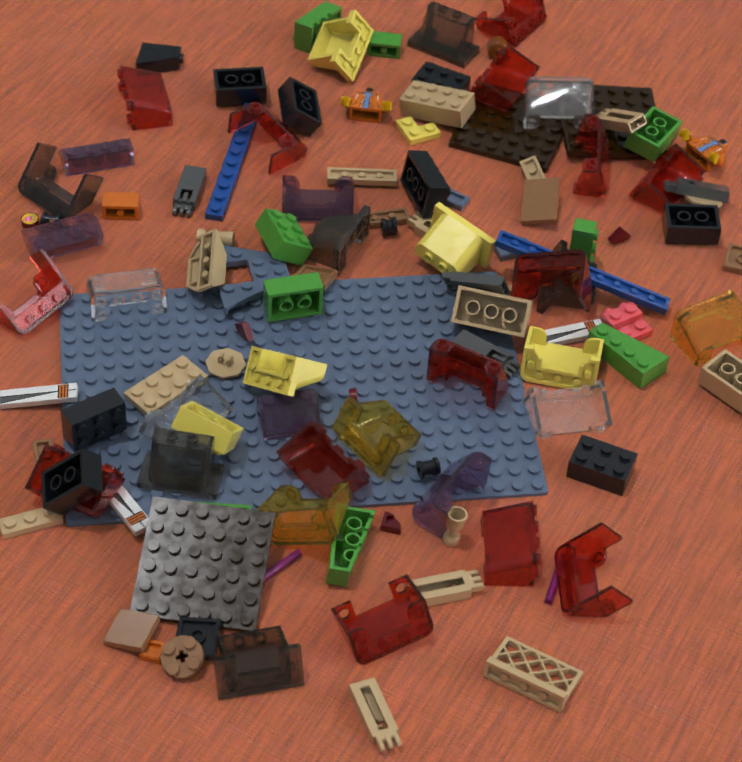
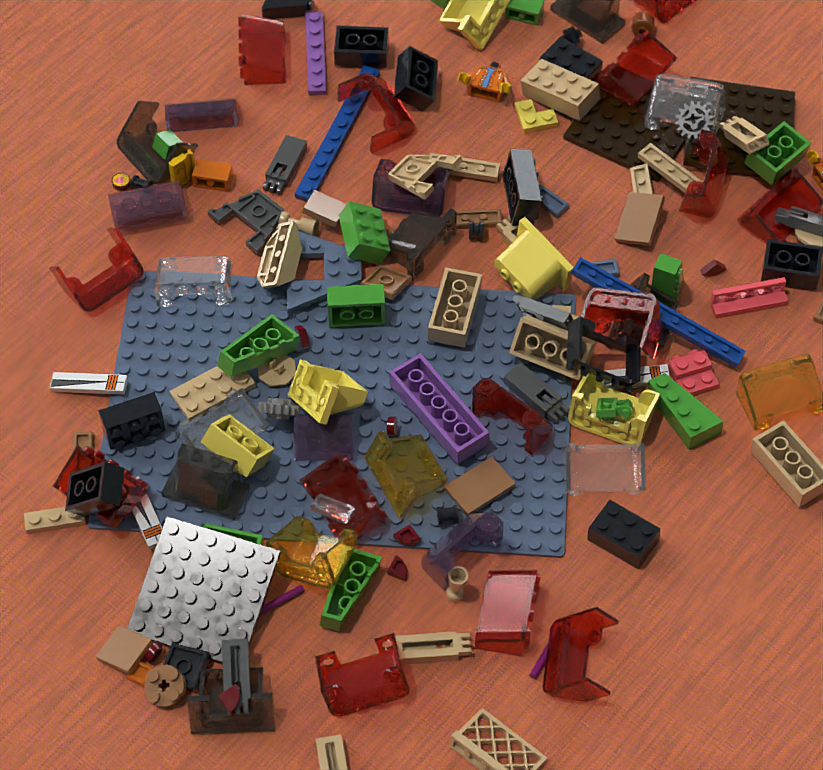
camera: 15 degrees right, 10 degrees up
none -> dark red tile [144,642,163,663]
none -> bright green brick [152,130,183,160]
none -> yellow plate [168,149,195,189]
none -> dark grey wing [208,190,285,255]
none -> bright green wedge [217,314,300,378]
none -> dark red tile [218,684,240,714]
none -> dark grey hinge [222,638,251,716]
none -> light grey gear [257,398,300,419]
none -> tile [302,190,347,227]
none -> medium lavender plate [305,12,326,96]
none -> clear plate [311,493,355,525]
none -> tan wing [388,155,462,199]
none -> medium lavender brick [389,353,489,465]
none -> dark red tile [393,524,421,545]
none -> tan brick [428,267,482,348]
none -> medium nougat tile [444,456,516,517]
none -> black gear [561,26,582,44]
none -> black hinge [566,316,641,394]
none -> bright green plate [596,397,633,420]
none -> tan plate [638,143,704,197]
none -> light grey gear [675,101,715,141]
none -> coral fence [710,277,788,319]

